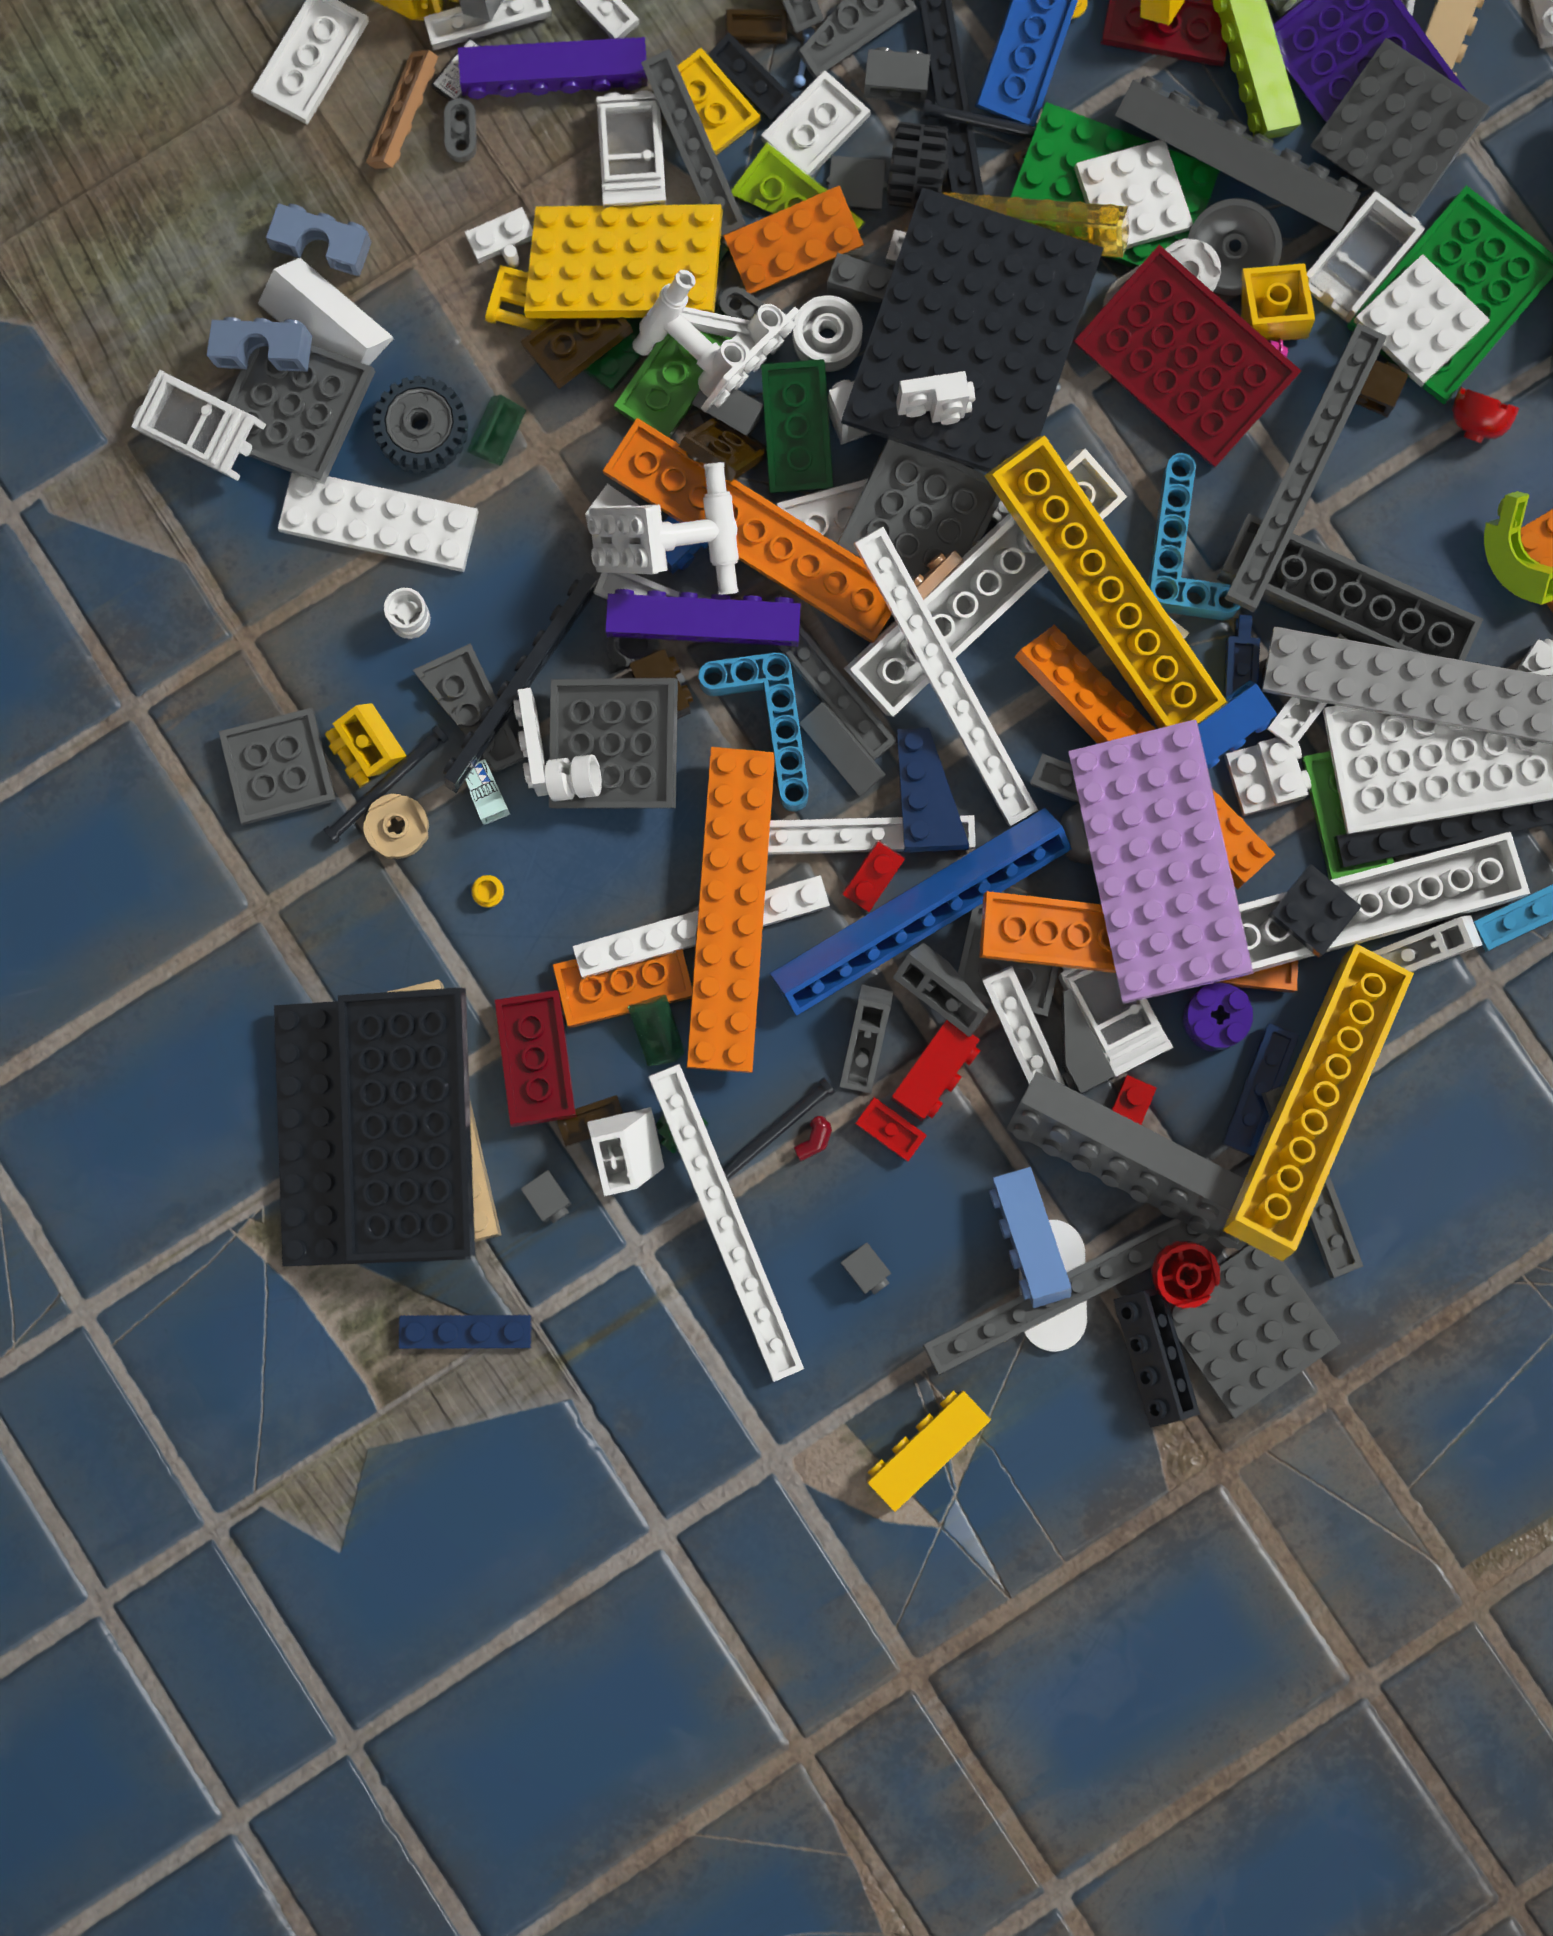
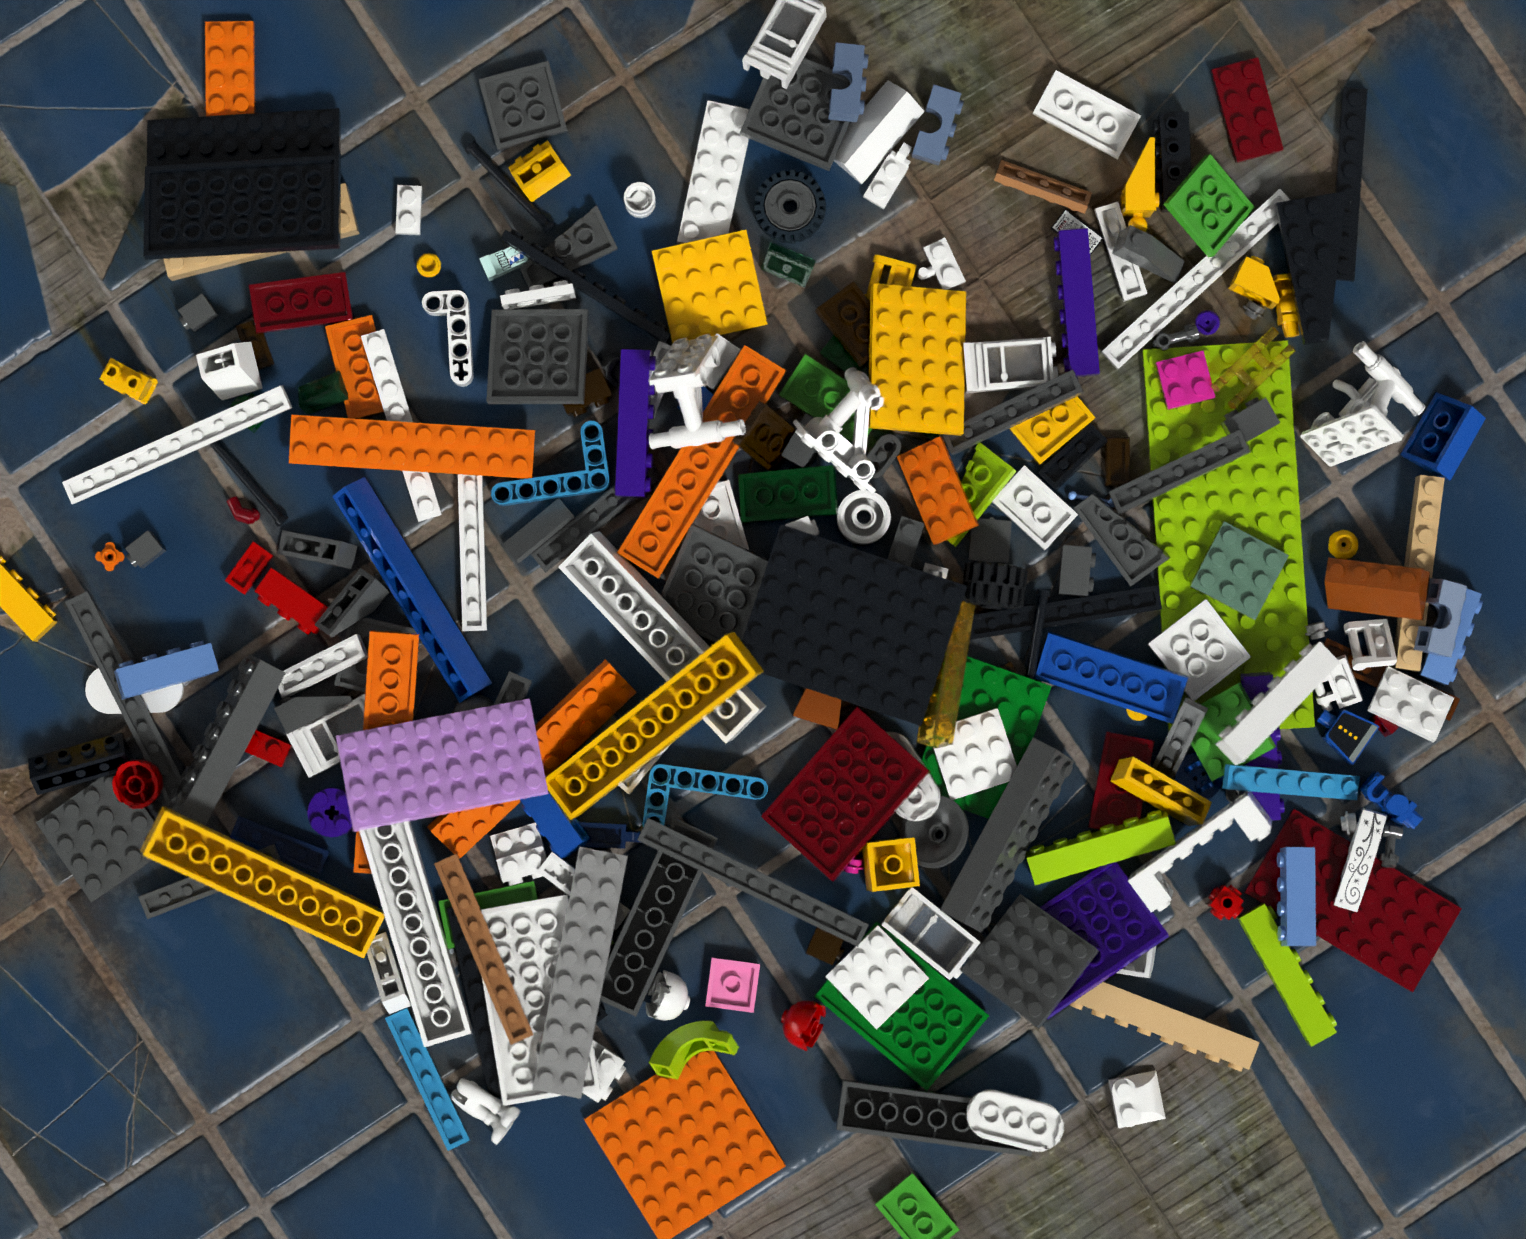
camera: 85 degrees right, 5 degrees up
tan plate [363,794,429,859] -> none
dark blue plate [399,1315,532,1349] -> none
dark grey plate [444,98,477,162] -> none
white wheel [545,754,602,802] -> none
red plate [842,840,905,912] -> none
white plate [853,527,1038,826] -> none
white plate [896,371,975,425] -> none
dark blue wing [897,728,969,852] -> none
medium nougat plate [912,550,963,600] -> none
black plate [1268,864,1362,958] -> none
none -> orange plate [95,542,125,571]
none -> yellow hips [99,358,158,404]
none -> orange plate [205,21,255,116]
none -> white plate [395,185,422,235]
none -> white beam [422,290,474,387]
none -> medium nougat plate [434,854,534,1045]
none -> white cylinder [646,970,690,1021]
none -> yellow plate [652,229,767,344]
none -> bright pink plate [705,957,760,1013]
none -> dark orange torso [793,688,842,730]
none -> white hinge [863,143,912,209]

